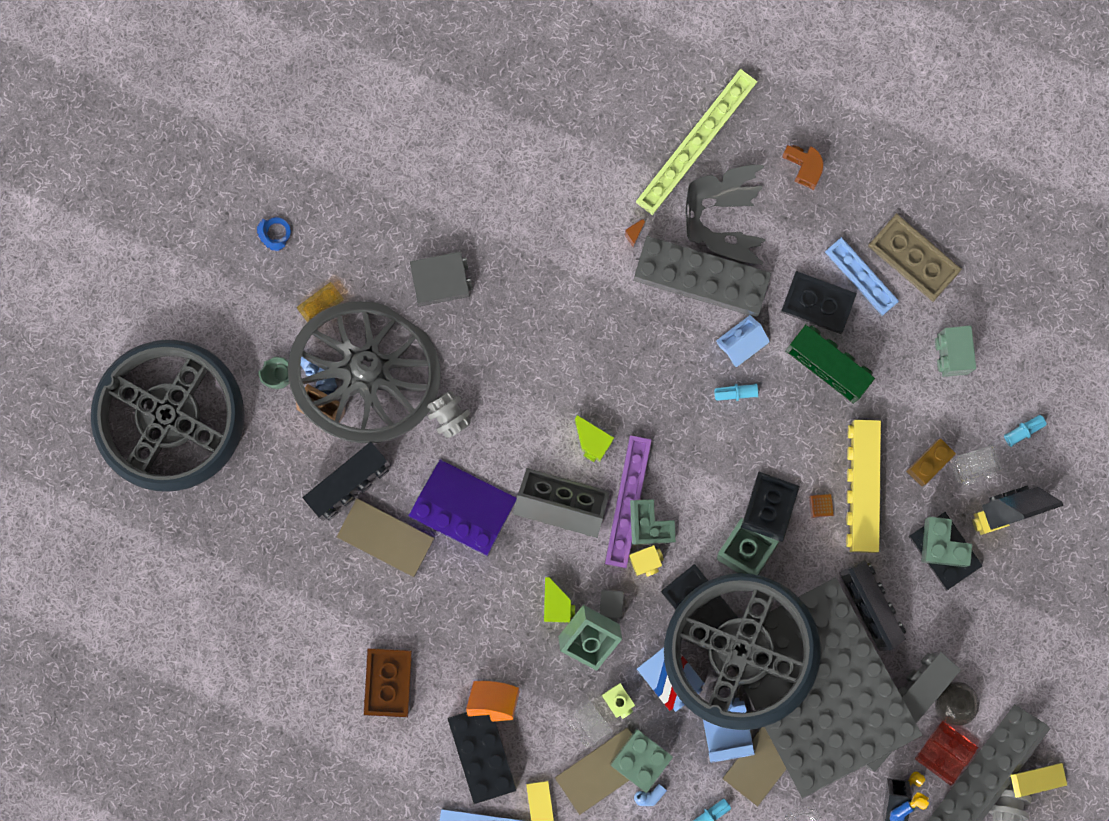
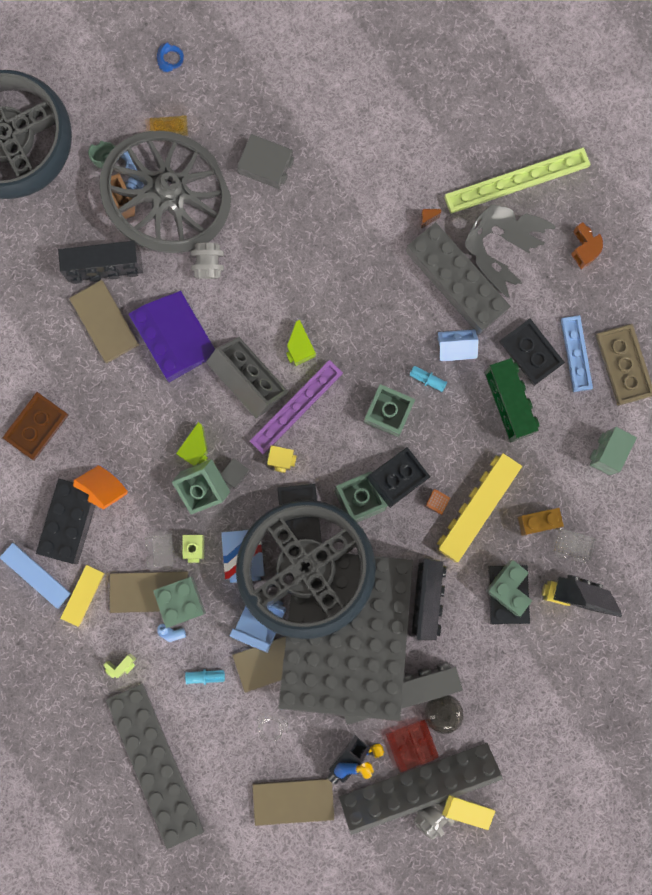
camera: 30 degrees right, 0 degrees up
sand green plate [630,499,676,544] -> none
medium azure axle [1004,415,1047,447] -> none
none -> sand green brick [364,384,415,437]

